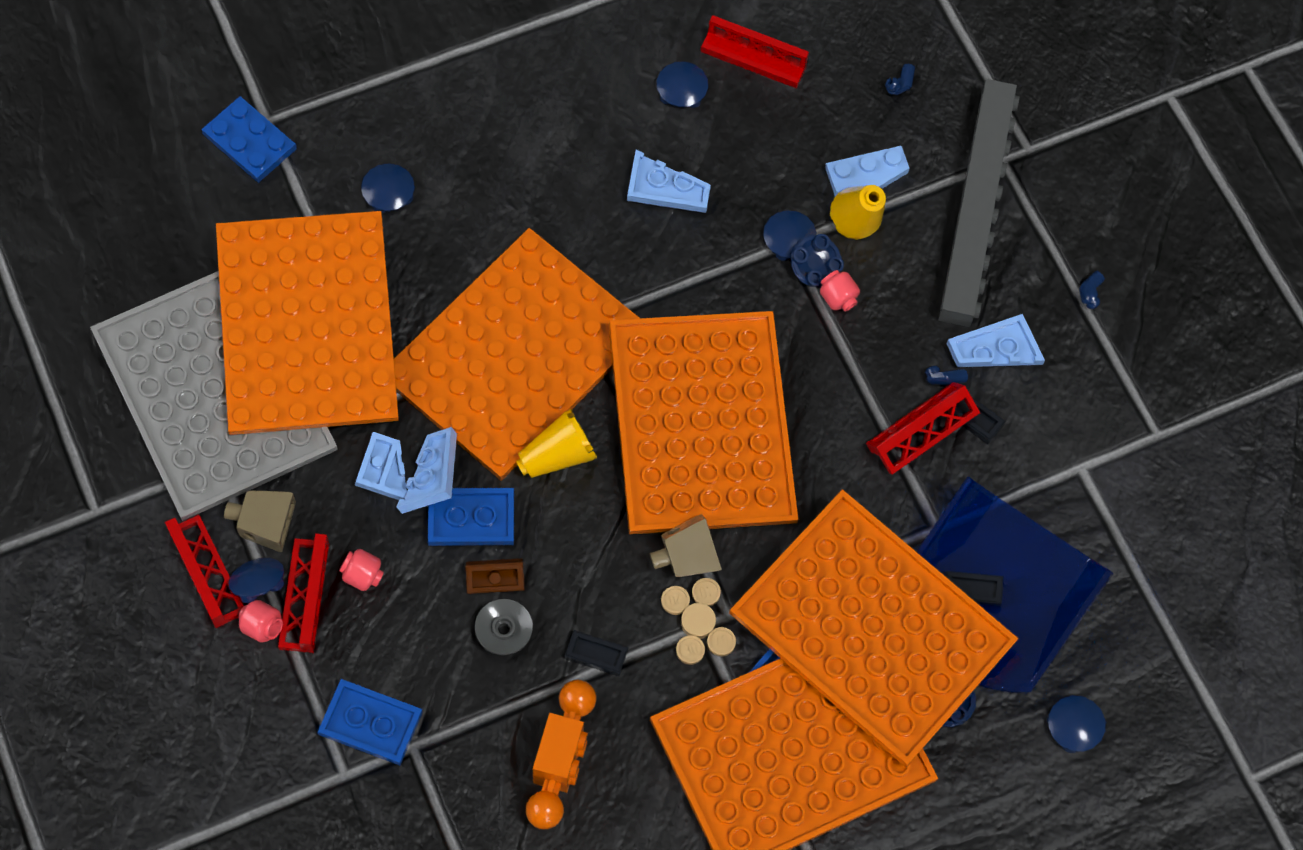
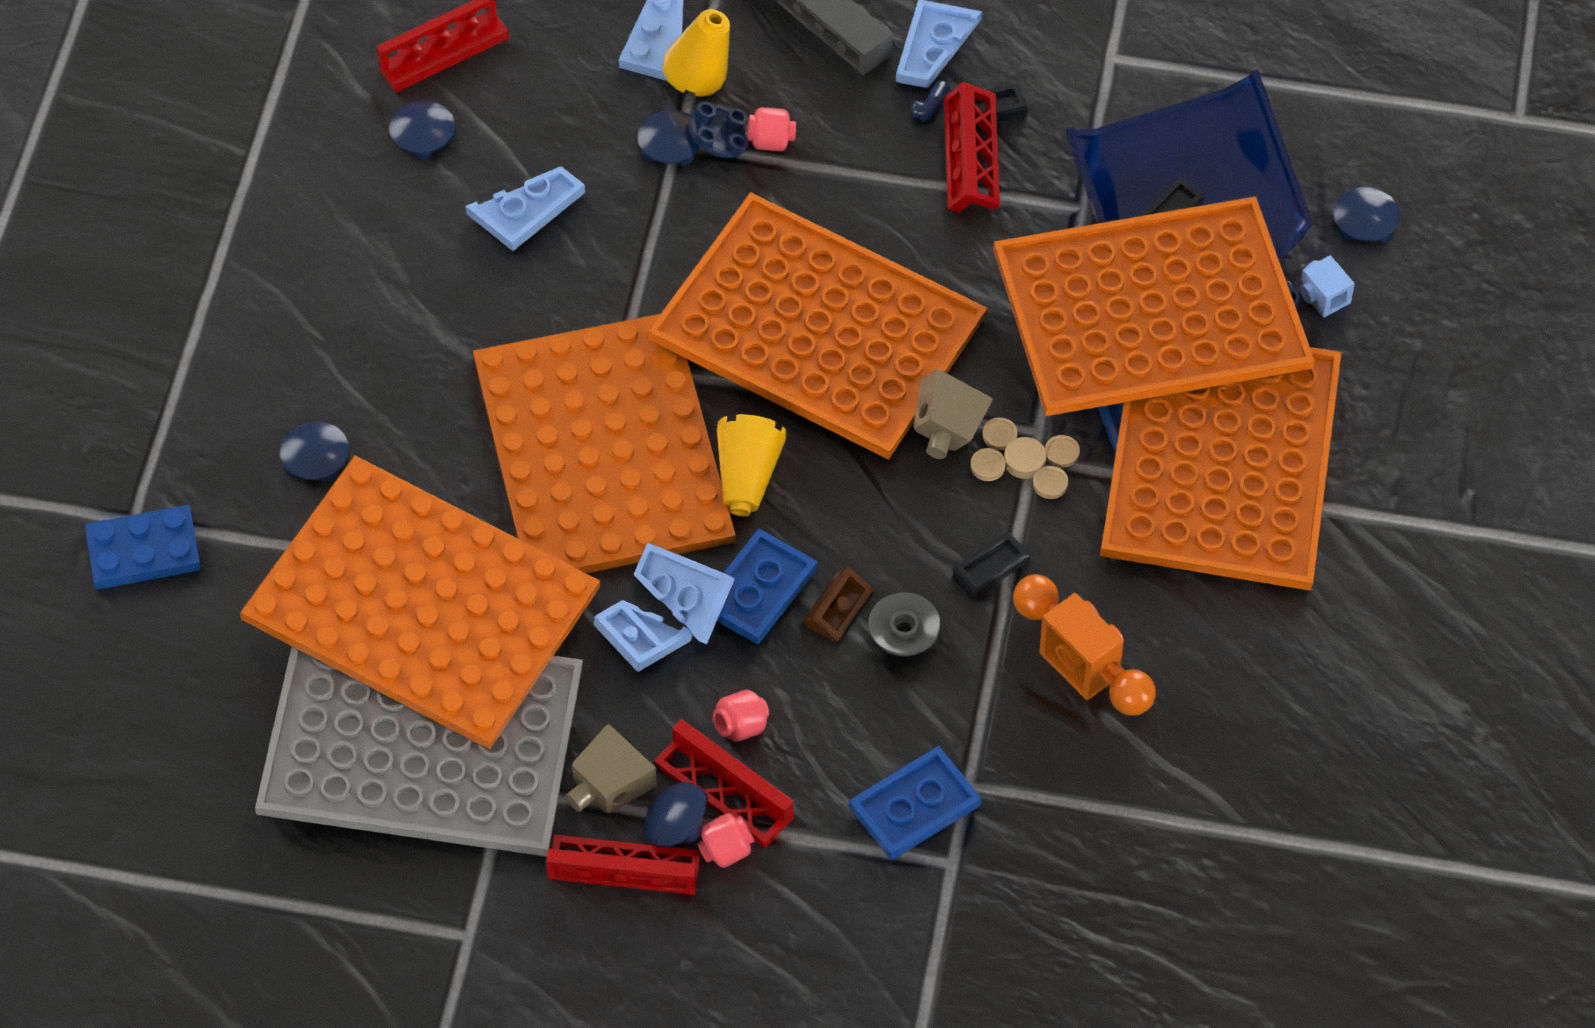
camera: 50 degrees left, 10 degrees down
none -> light blue brick [1299,255,1354,318]

